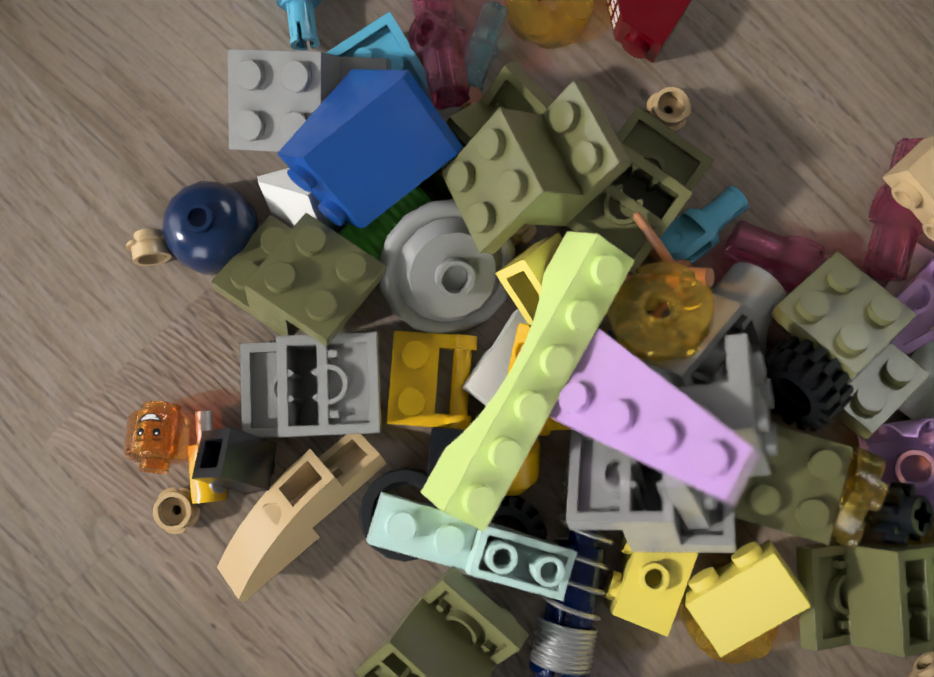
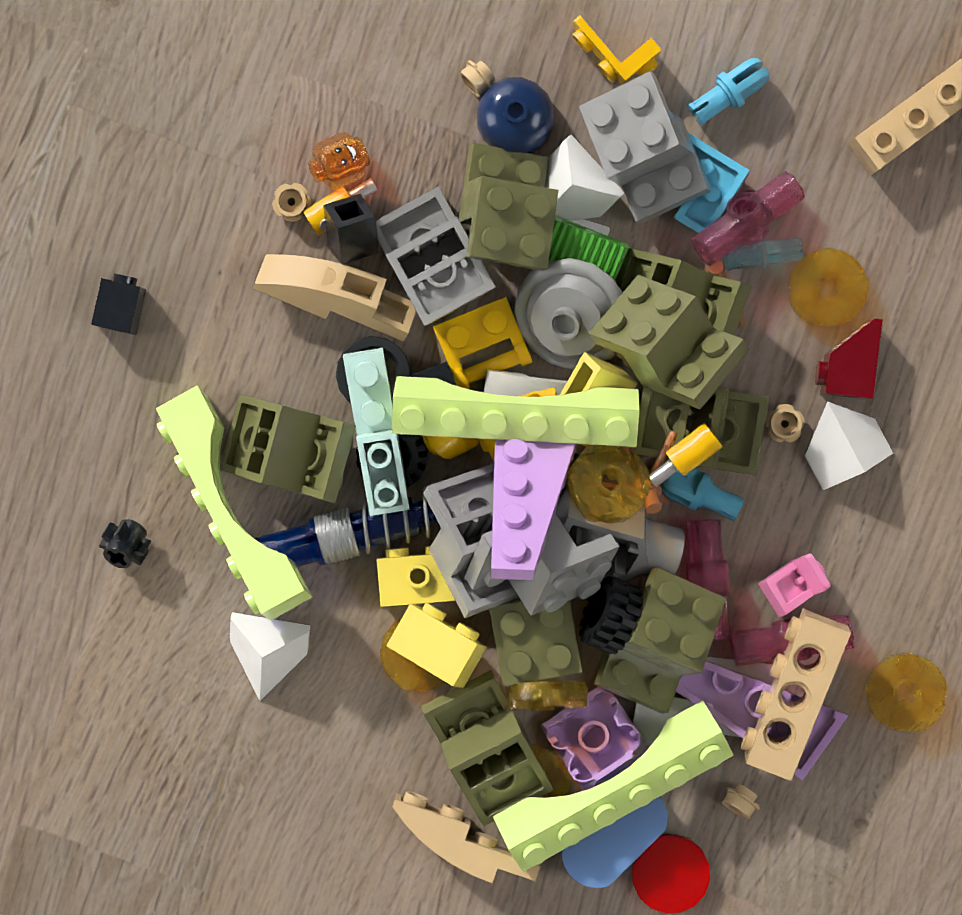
camera: 70 degrees right, 5 degrees up
blue slope [277,69,463,228] -> none
black gear [866,482,933,546] -> none
none -> yellow bracket [572,15,662,85]
none -> yellow piece [648,423,723,487]
none -> bright pink bracket [758,553,831,617]
none -> white slope [804,401,893,490]

